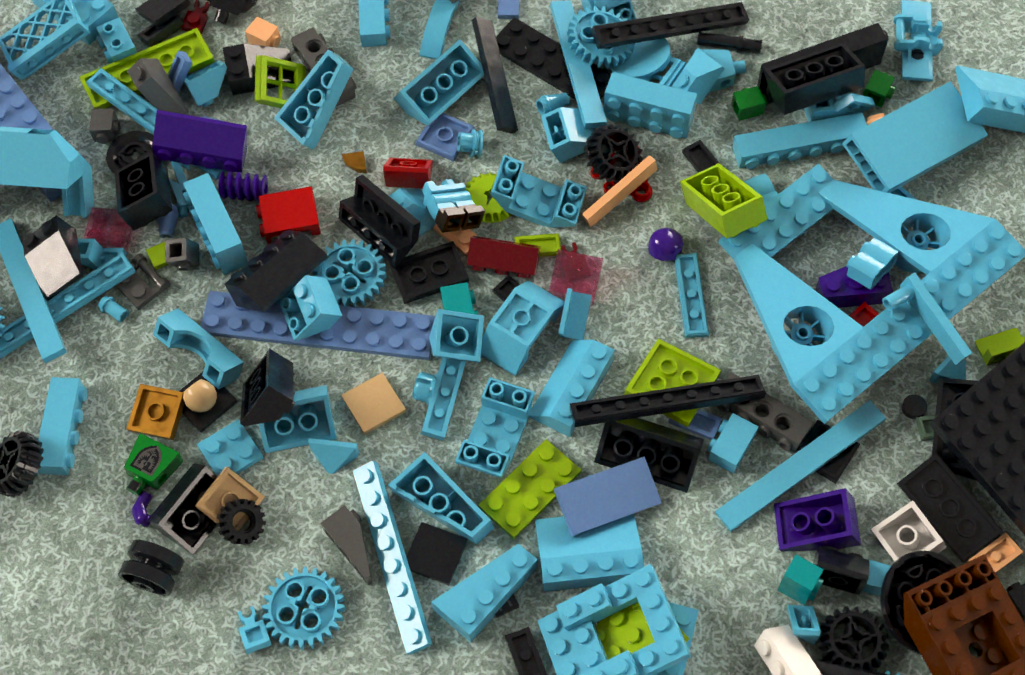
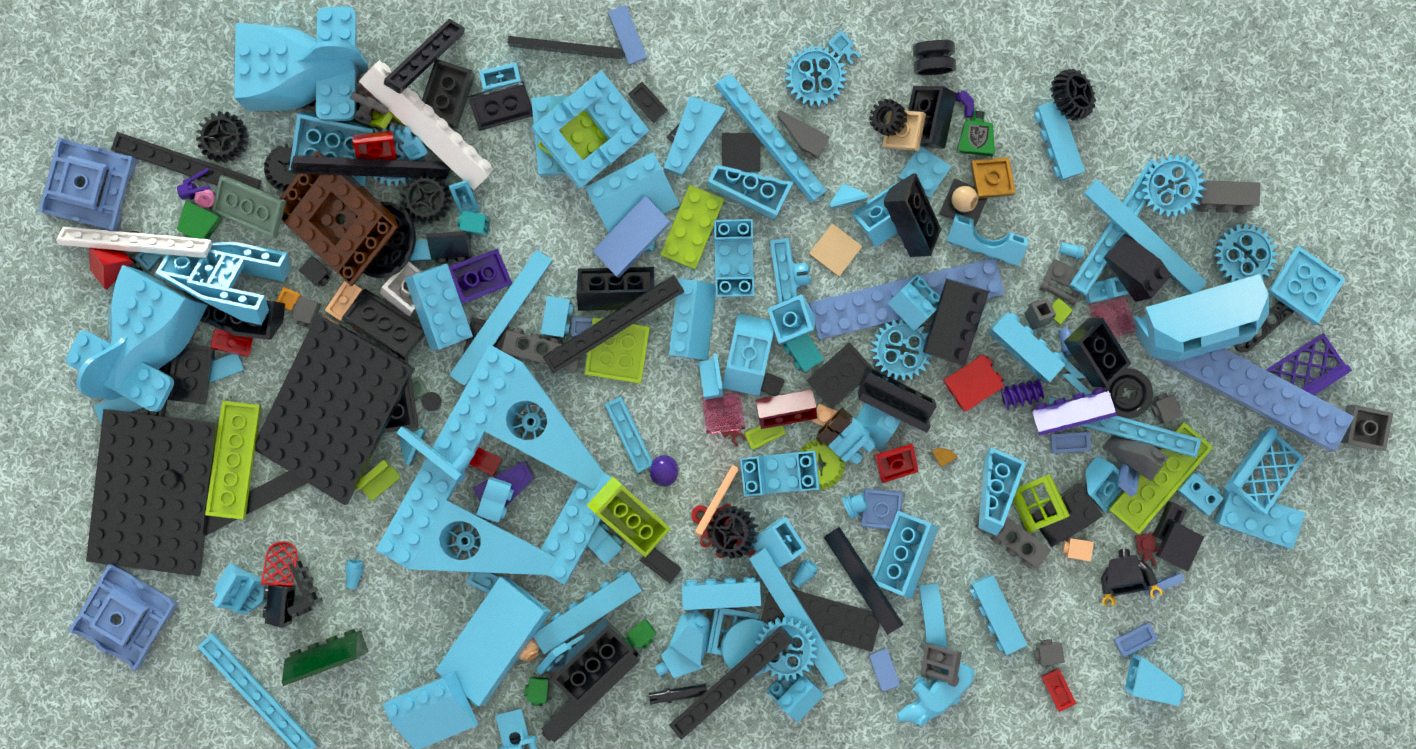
camera: 165 degrees right, 25 degrees up
none -> medium azure brick [405,264,473,350]

